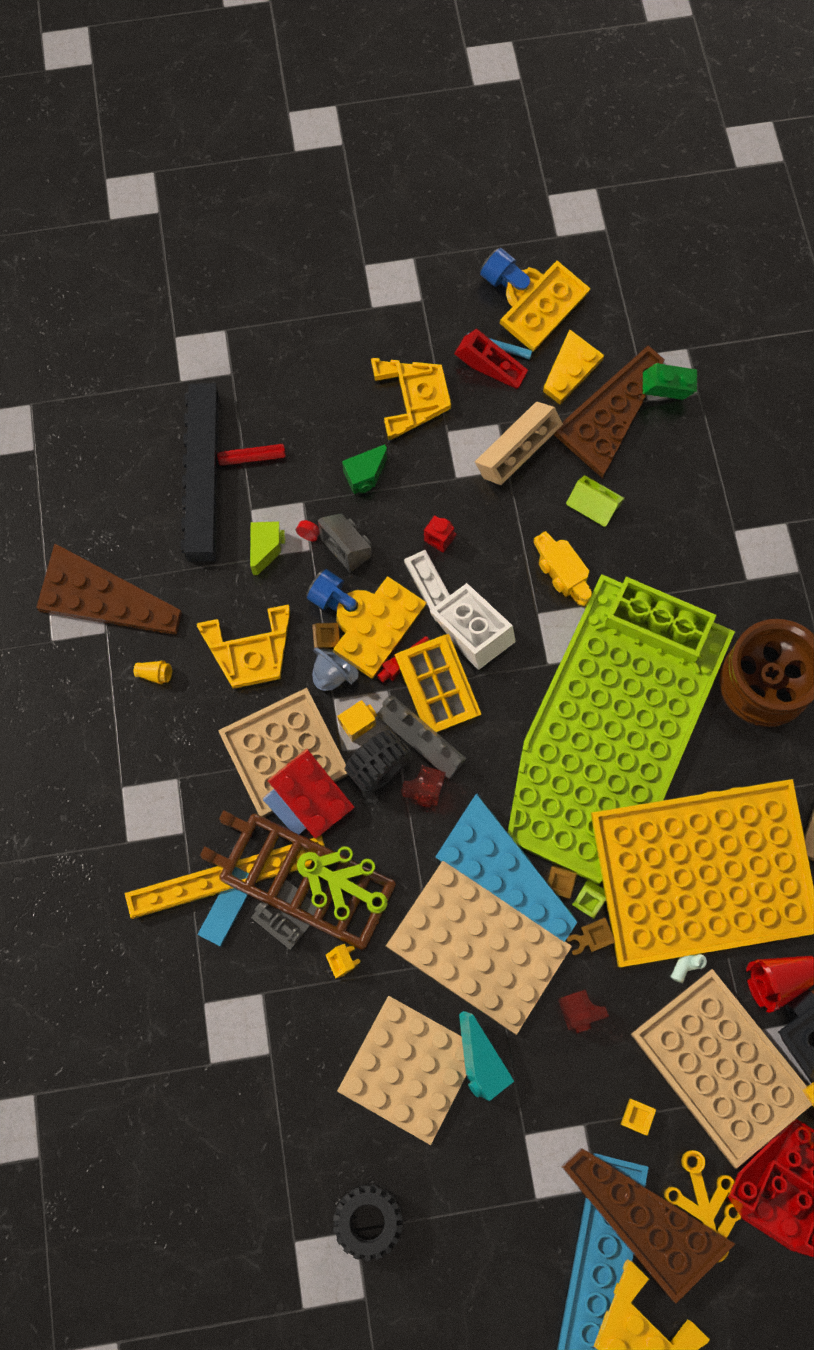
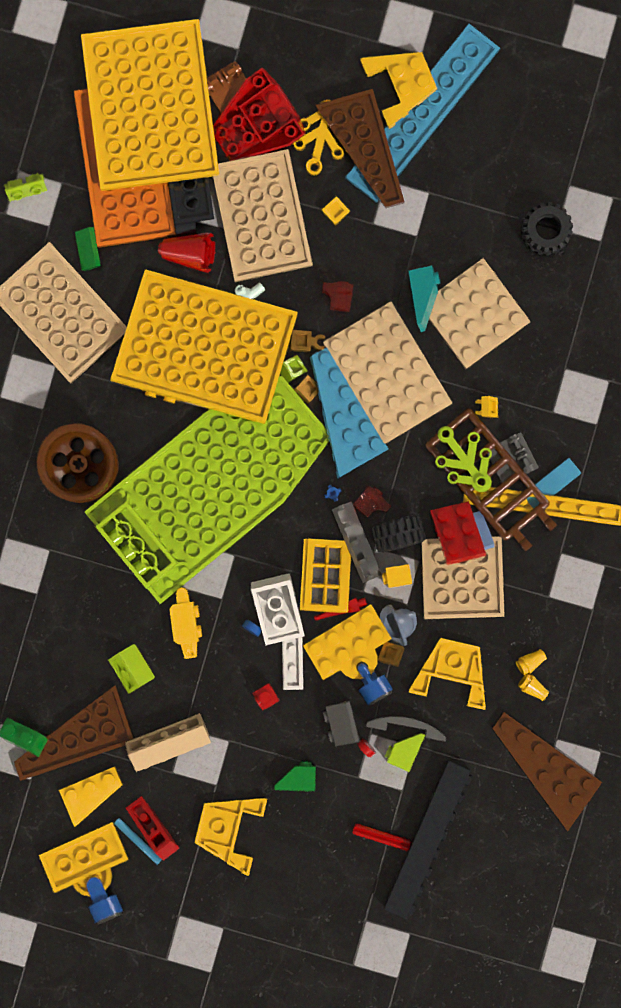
camera: 150 degrees left, 15 degrees up
none -> blue tile [242,620,262,637]
none -> blue piece [324,485,341,502]
none -> dark grey slope [366,716,446,741]
none -> yellow cone [516,649,547,675]

